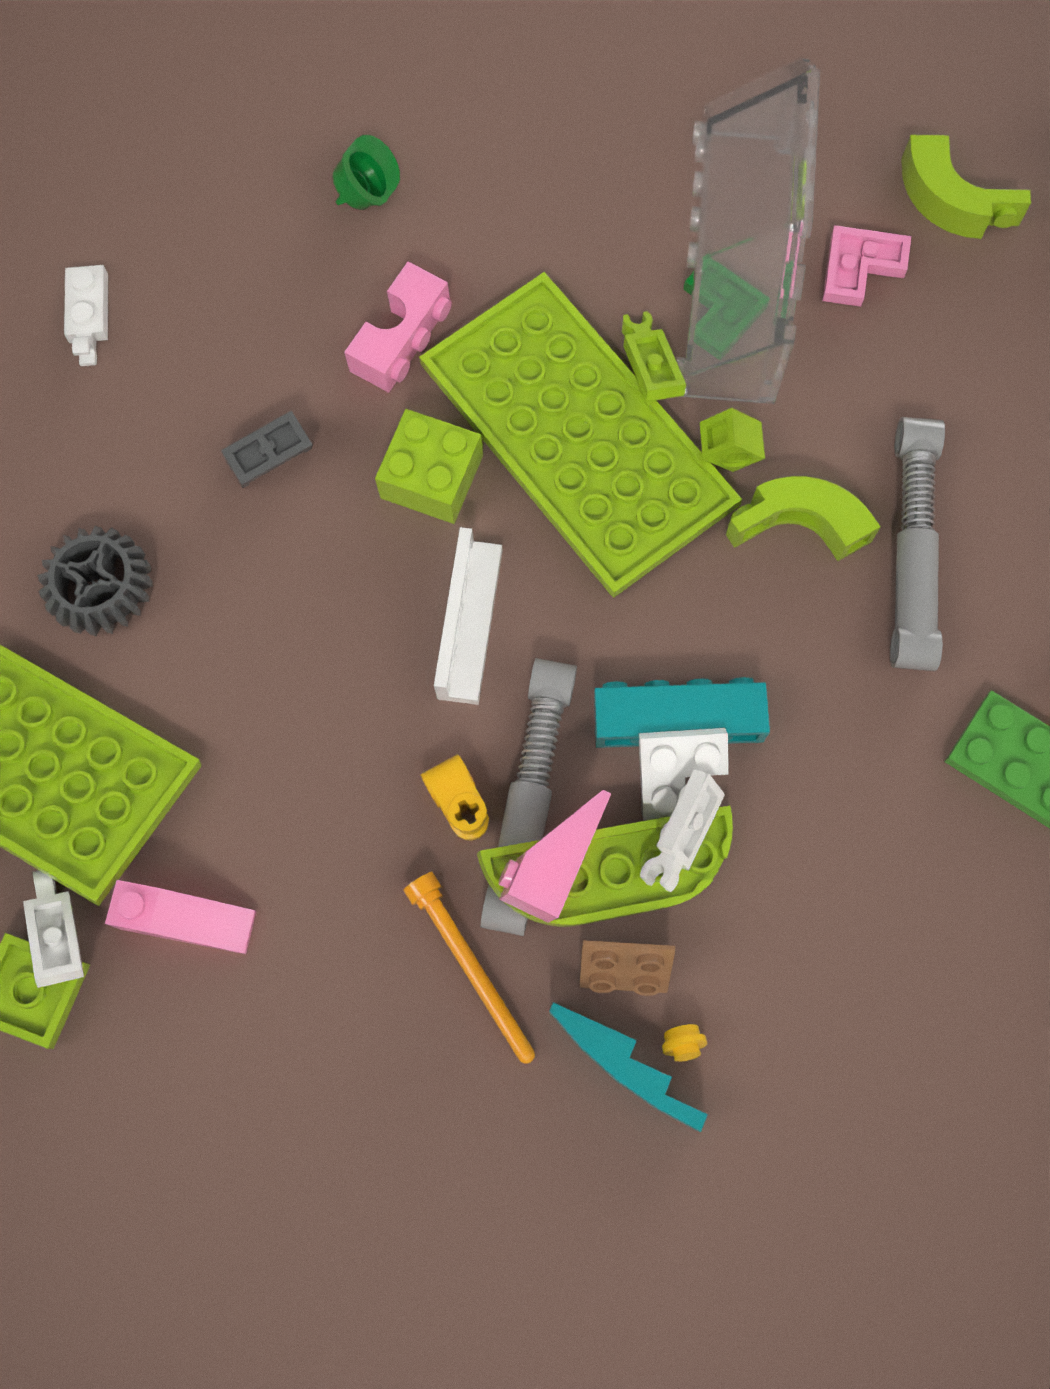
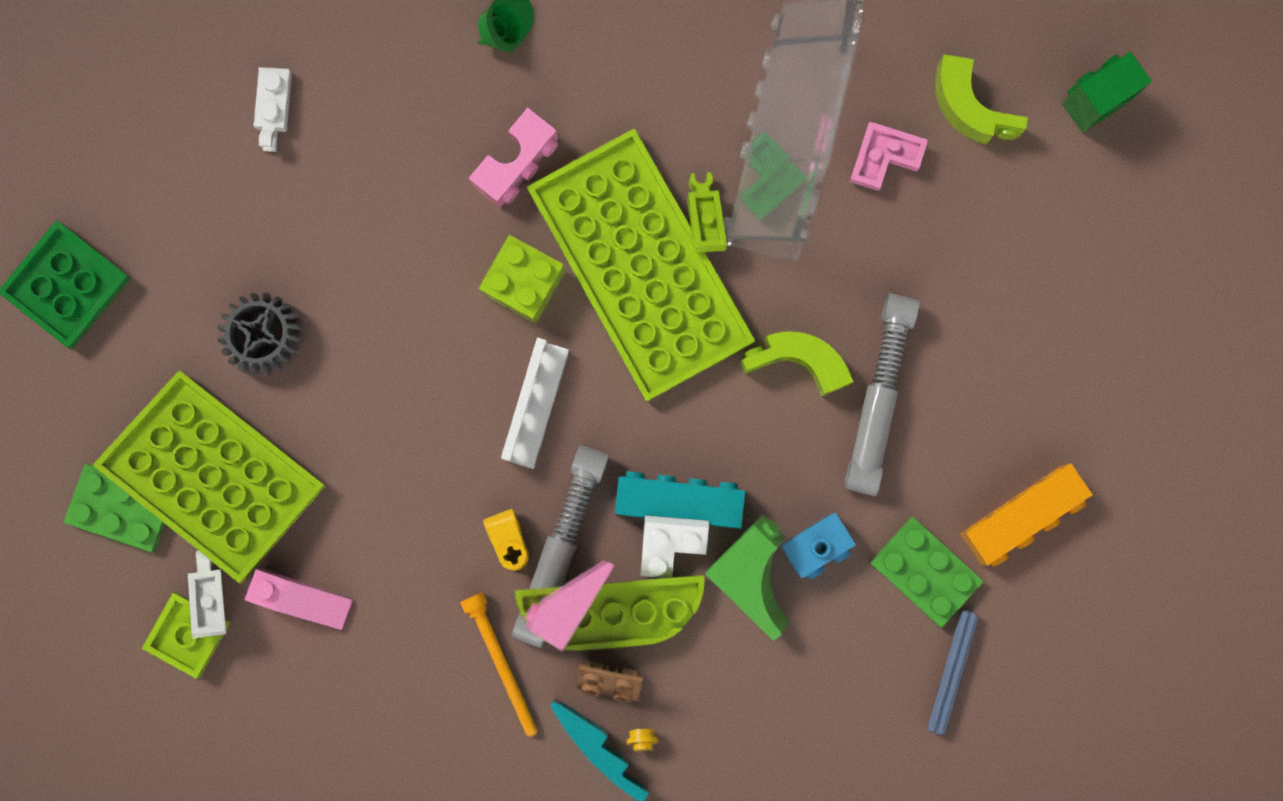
camera: 10 degrees right, 10 degrees up
dark grey hinge [221,410,313,488] -> none
white plate [640,770,725,892] -> none
lime brick [699,408,765,472] -> none
none -> bright green arch [705,515,790,641]
none -> dark azure brick [779,512,856,580]

